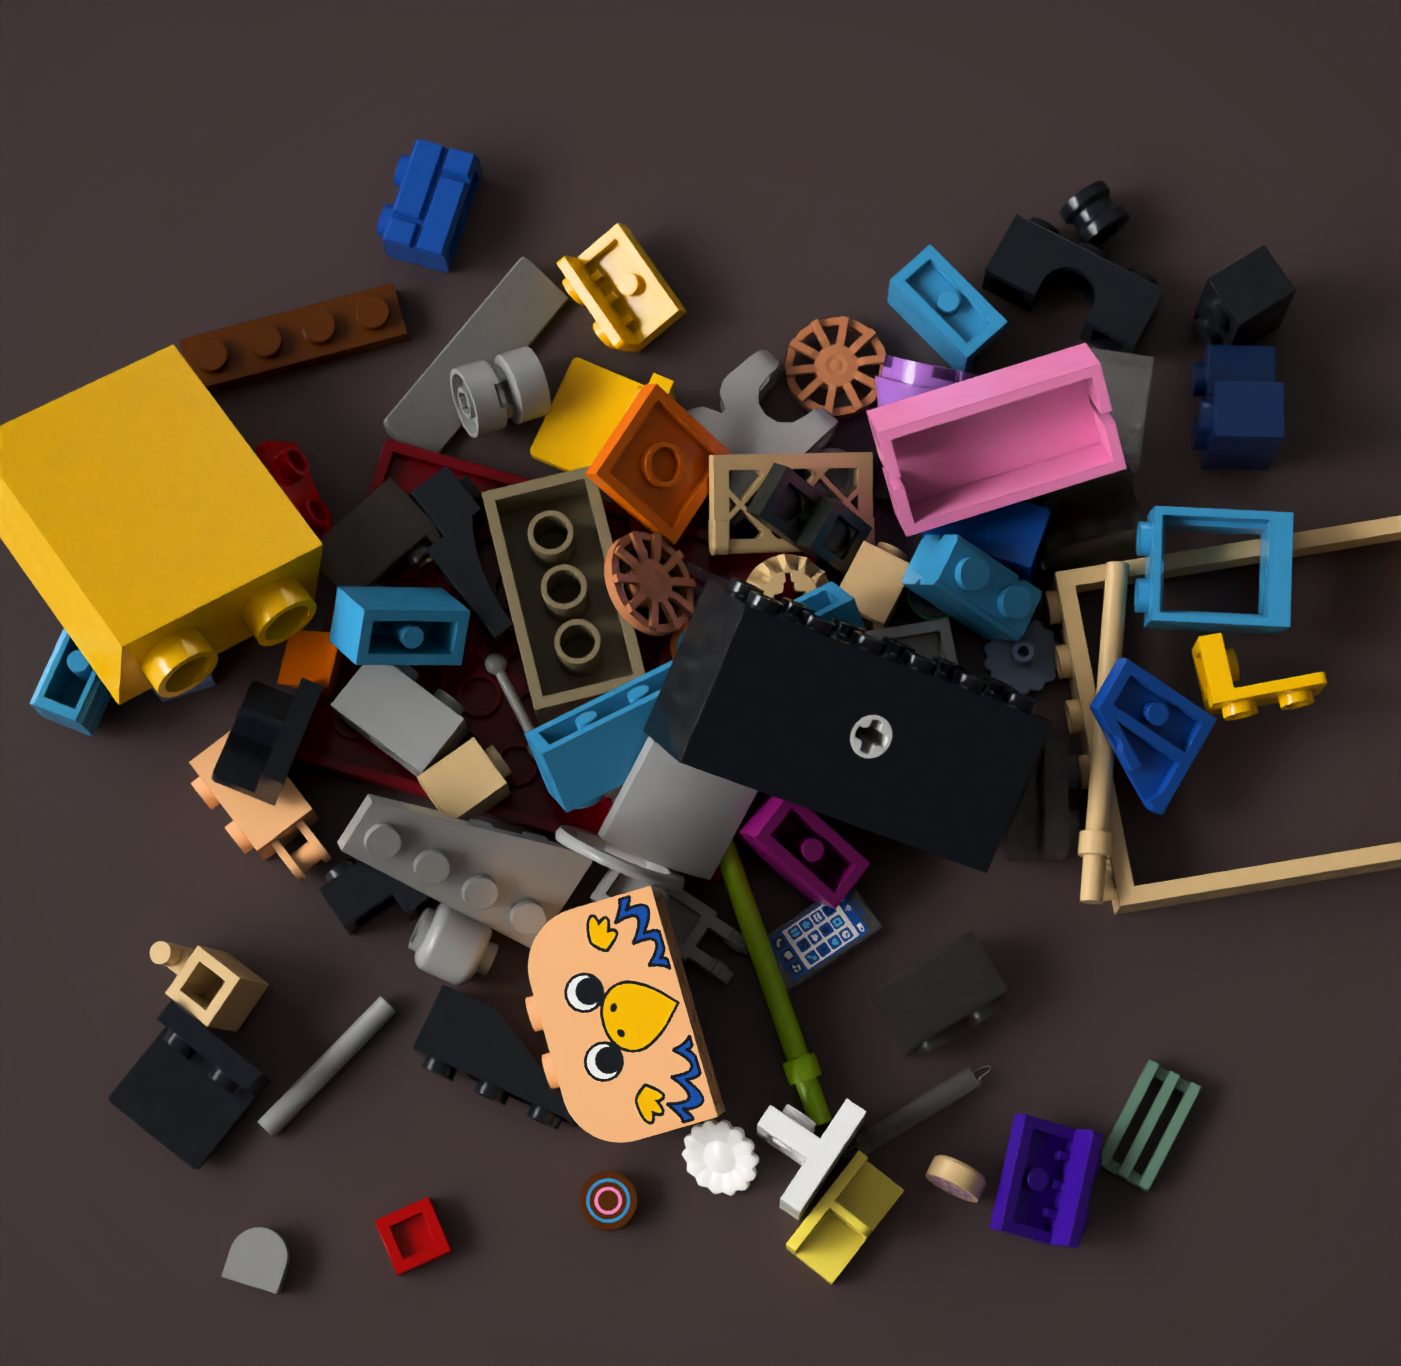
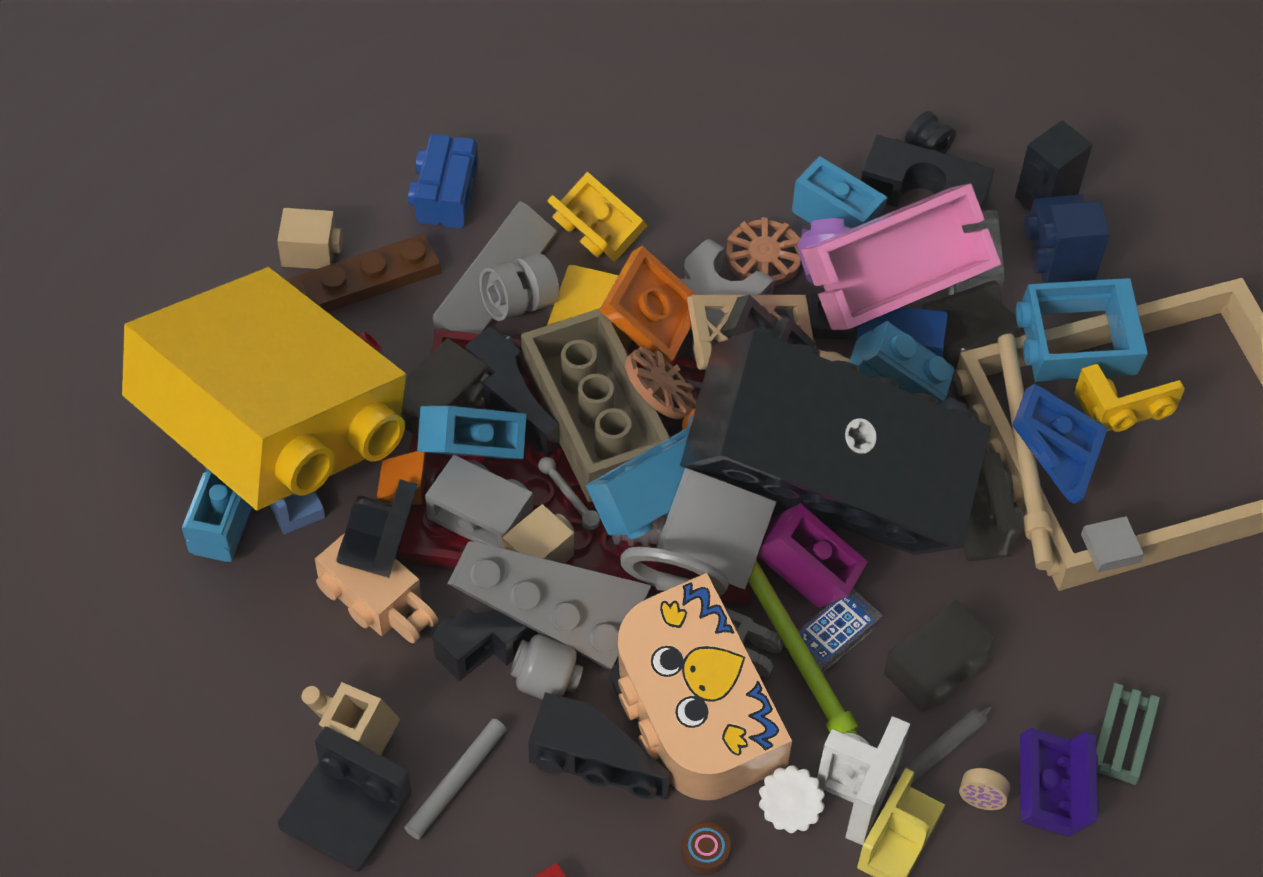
camera: 15 degrees left, 20 degrees down
none -> tan brick [277,208,343,269]
none -> light grey tile [1081,516,1144,573]

